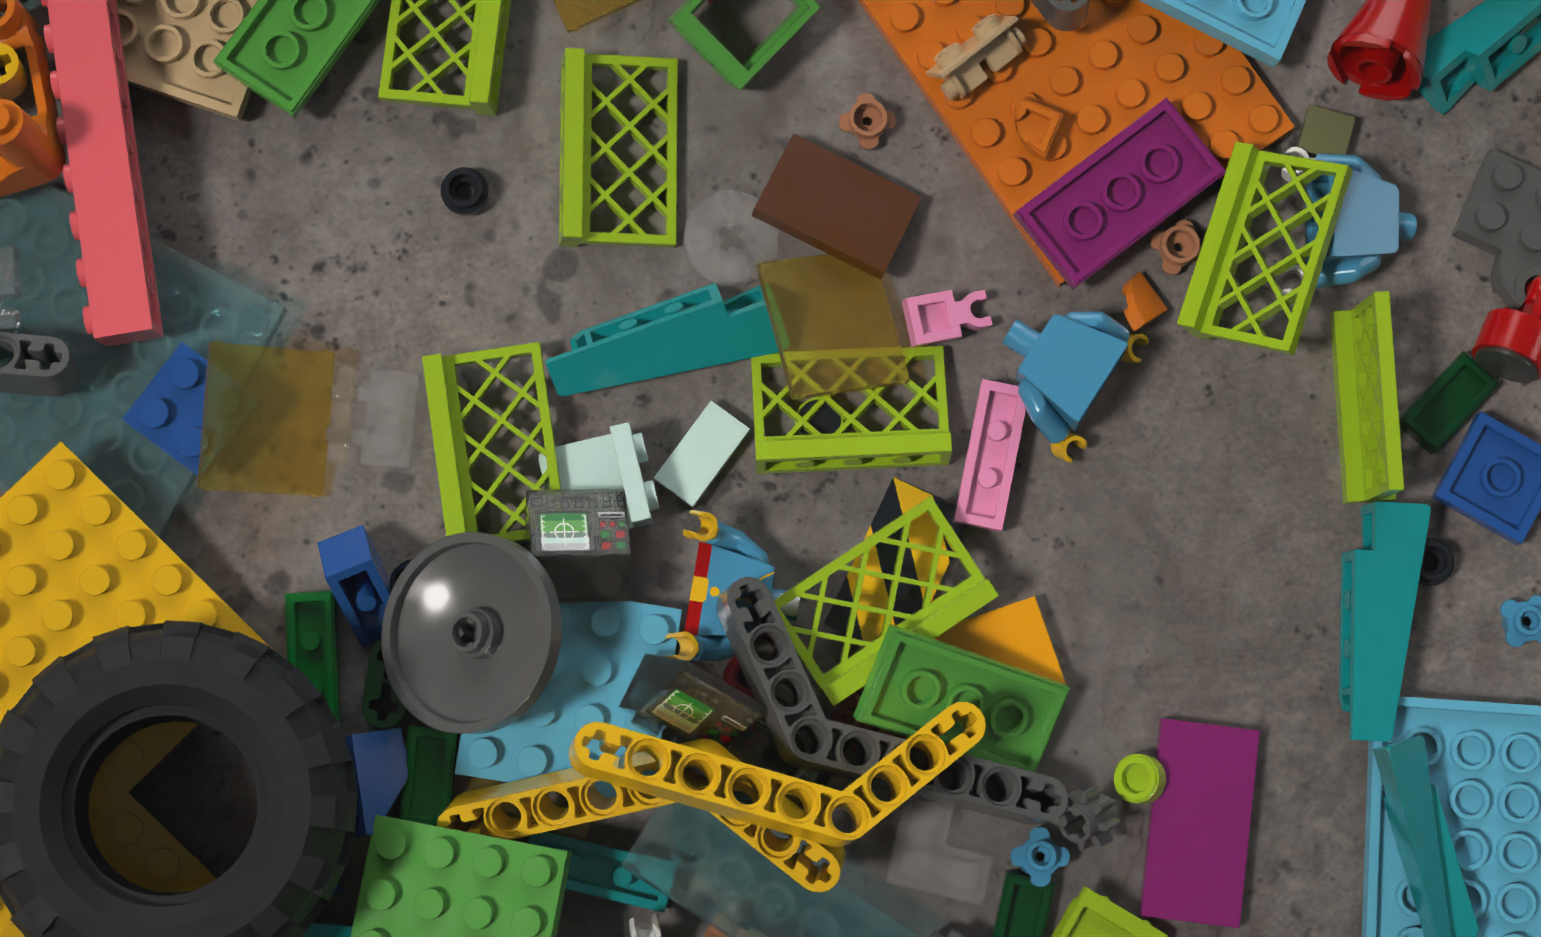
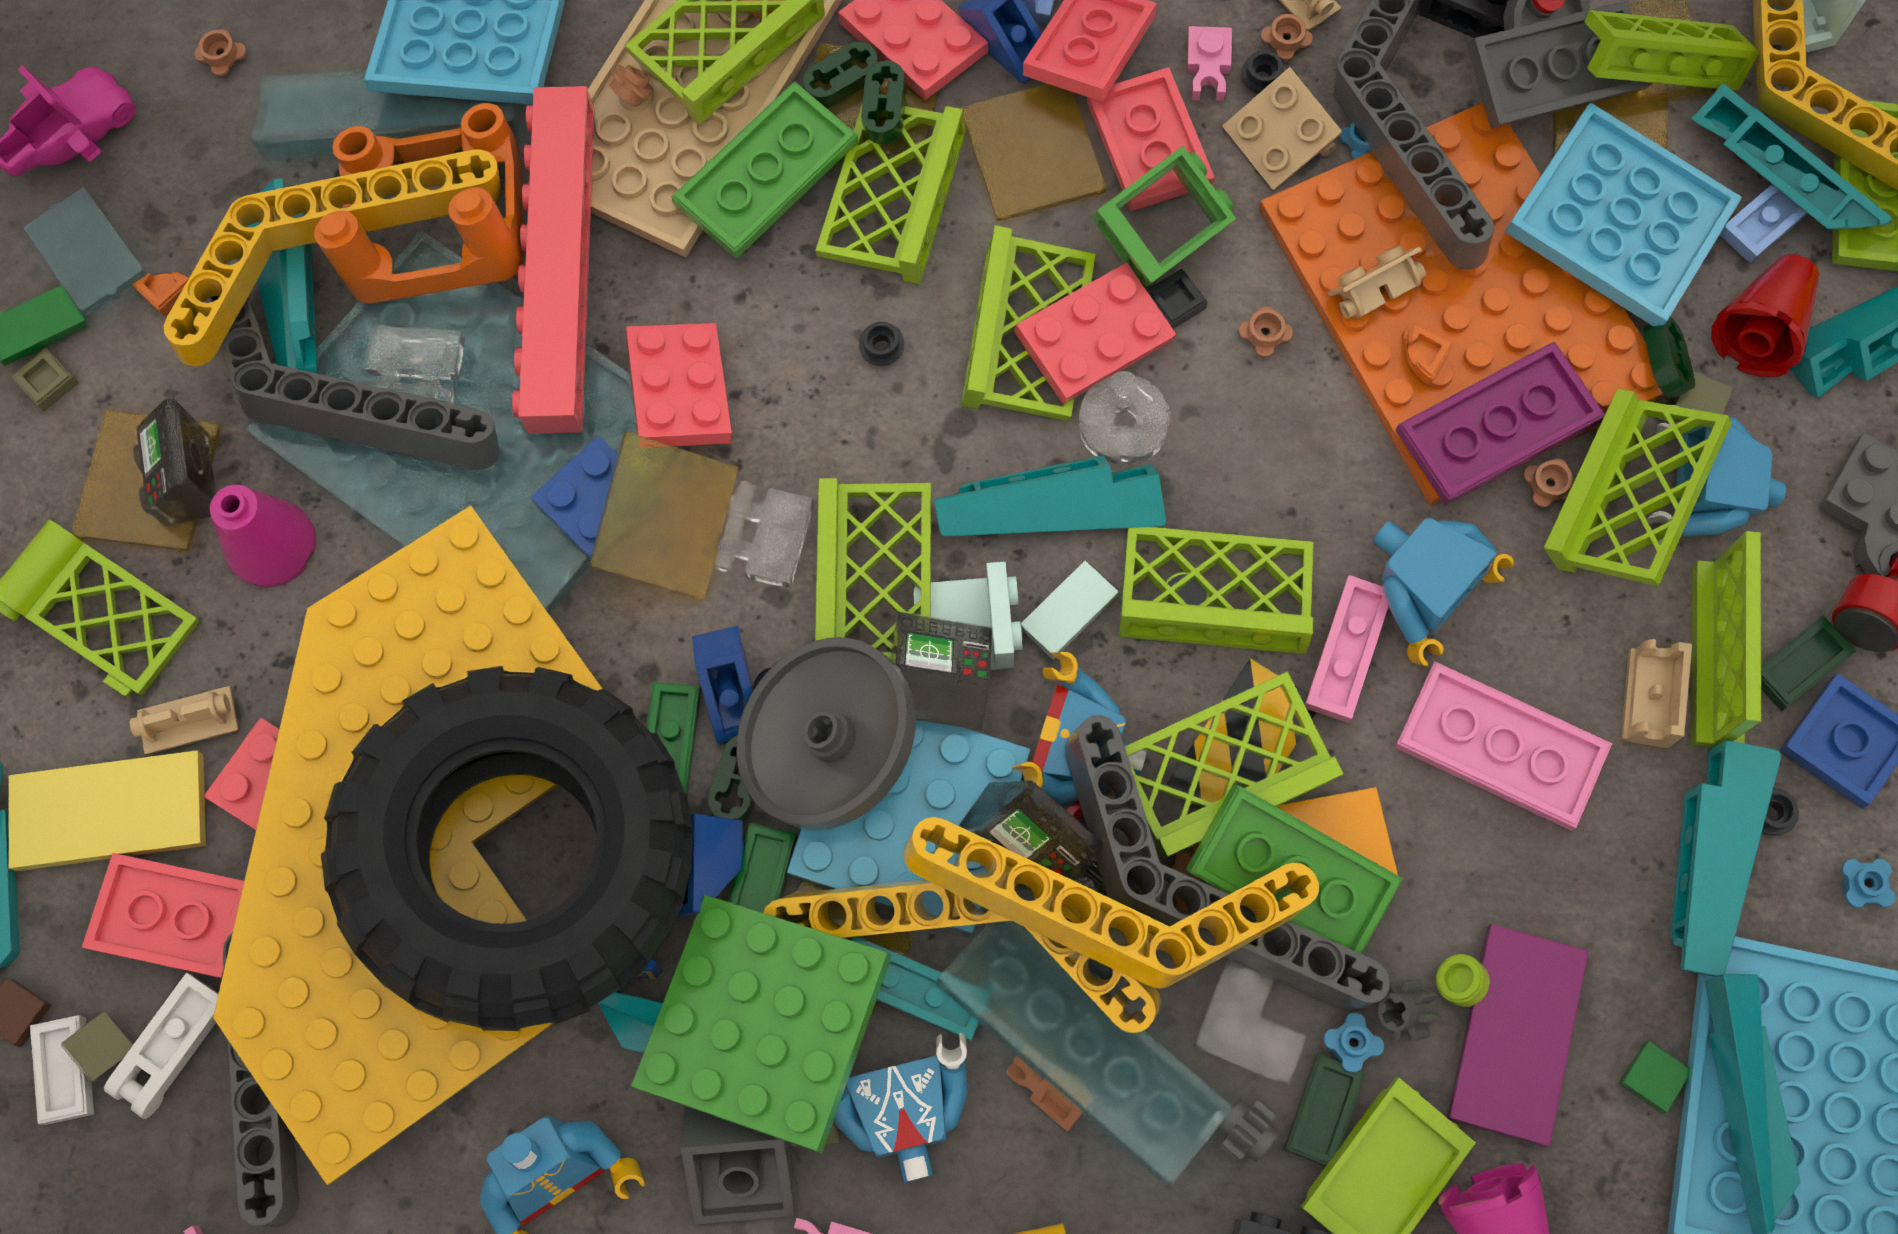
camera: 15 degrees right, 10 degrees down
reddish brown tile [751,134,922,280] -> none
clear yellow piece [756,254,910,400] -> none
bright pink plate [901,290,993,348] -> none
orange tile [1122,271,1168,332] -> none
none -> coral plate [626,323,732,448]
none -> coral plate [1014,262,1177,404]
none -> black tile [1146,268,1208,329]
none -> bright pink tile [1394,661,1612,831]
none -> green tile [1618,1041,1690,1113]
none -> tan hinge [1620,639,1692,748]
none -> dark green beam [1643,317,1695,399]

